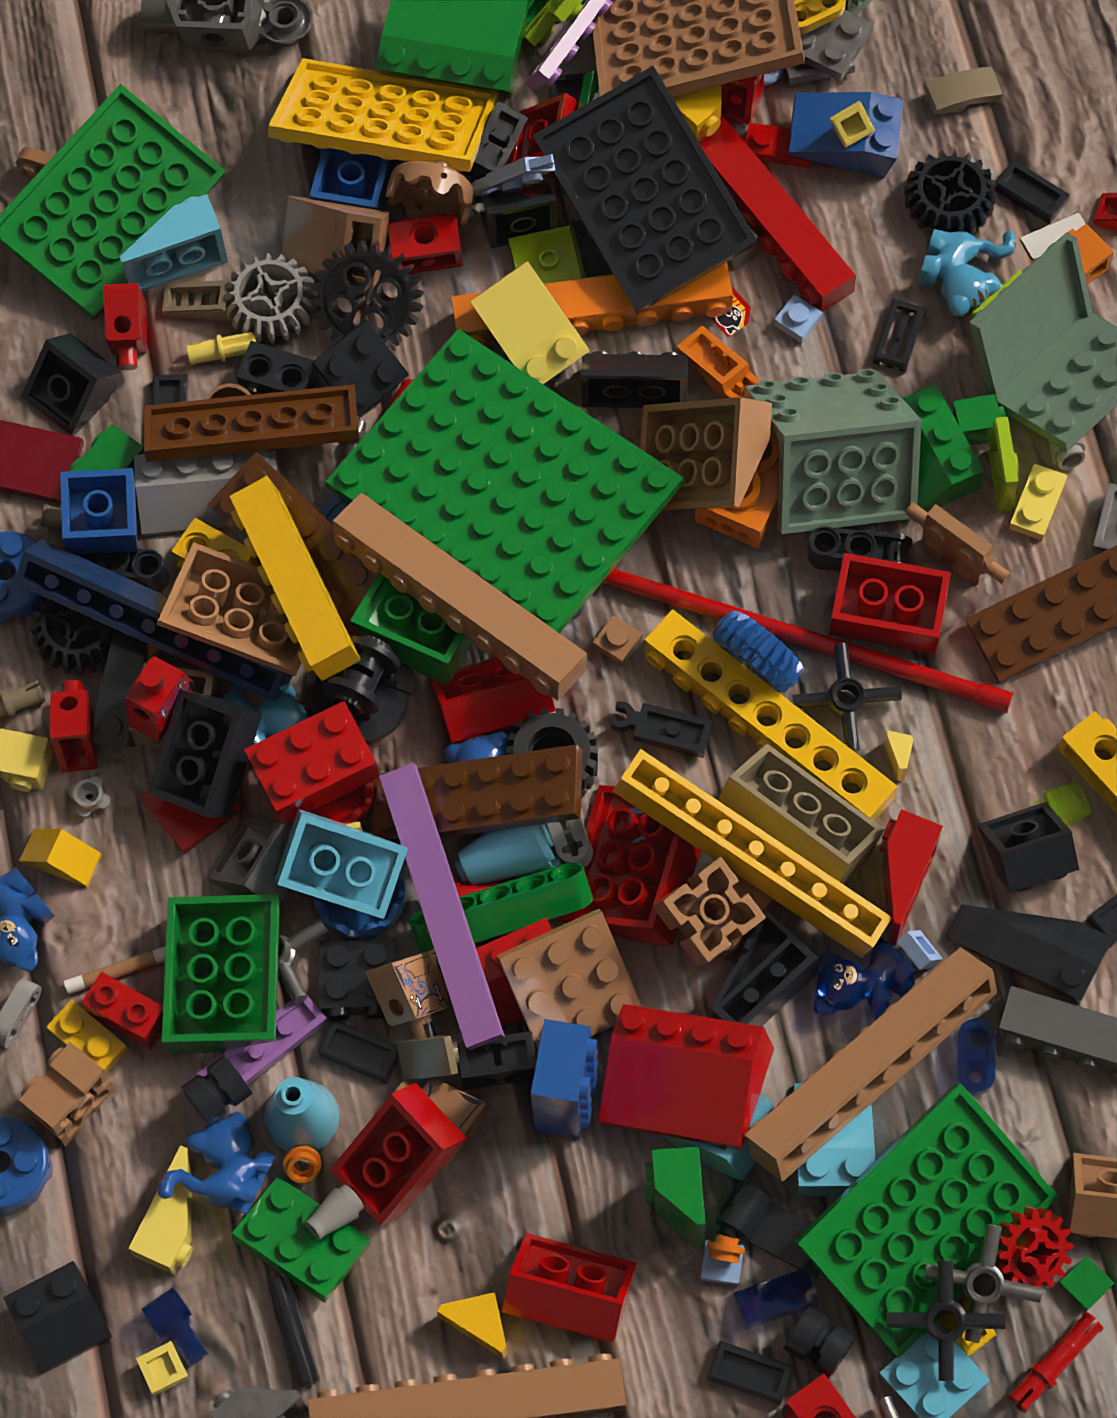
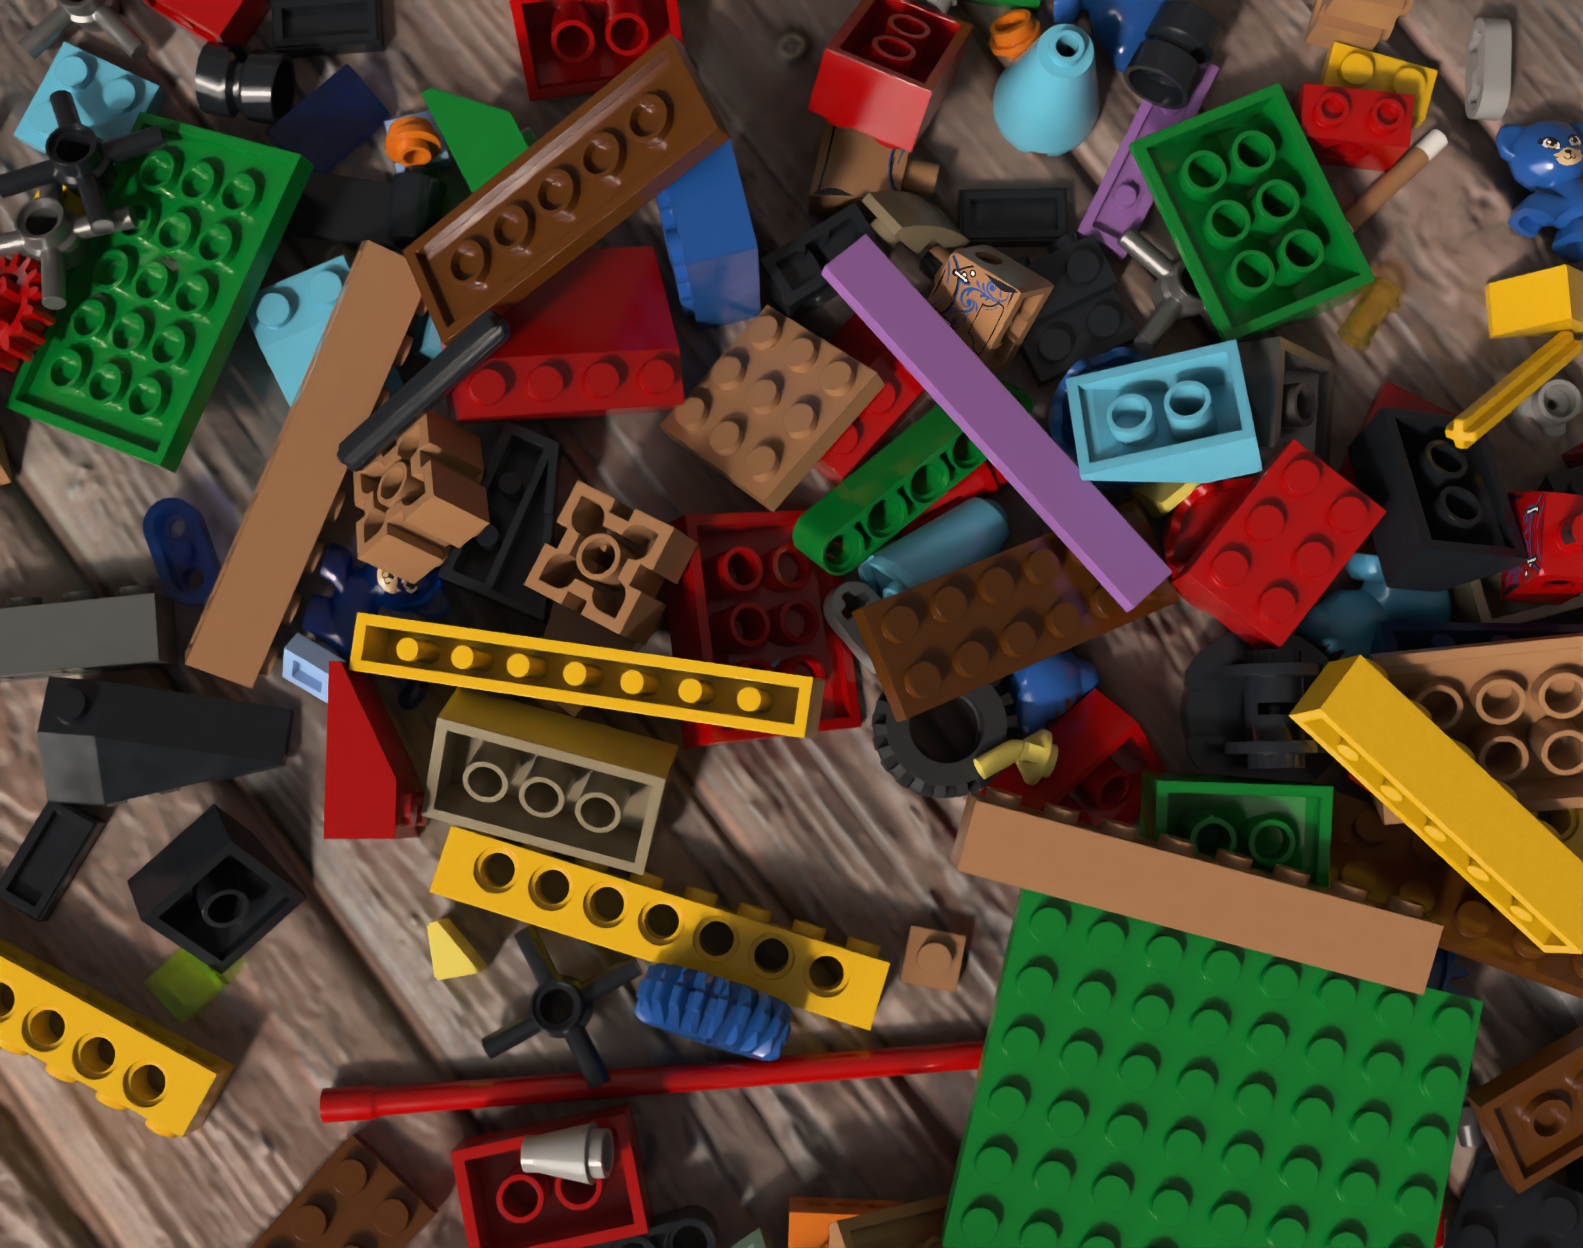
camera: 150 degrees right, 15 degrees up
black plate [610,701,713,758] -> none
none -> black axle [336,310,511,472]
none -> medium nougat brick [353,410,490,584]
none -> reddish brown plate [403,33,731,346]
none -> light grey cone [521,1122,614,1185]
none -> light yellow plate [973,729,1058,786]
none -> clear yellow pin [1336,277,1401,351]
none -> yellow axle [1445,331,1583,449]

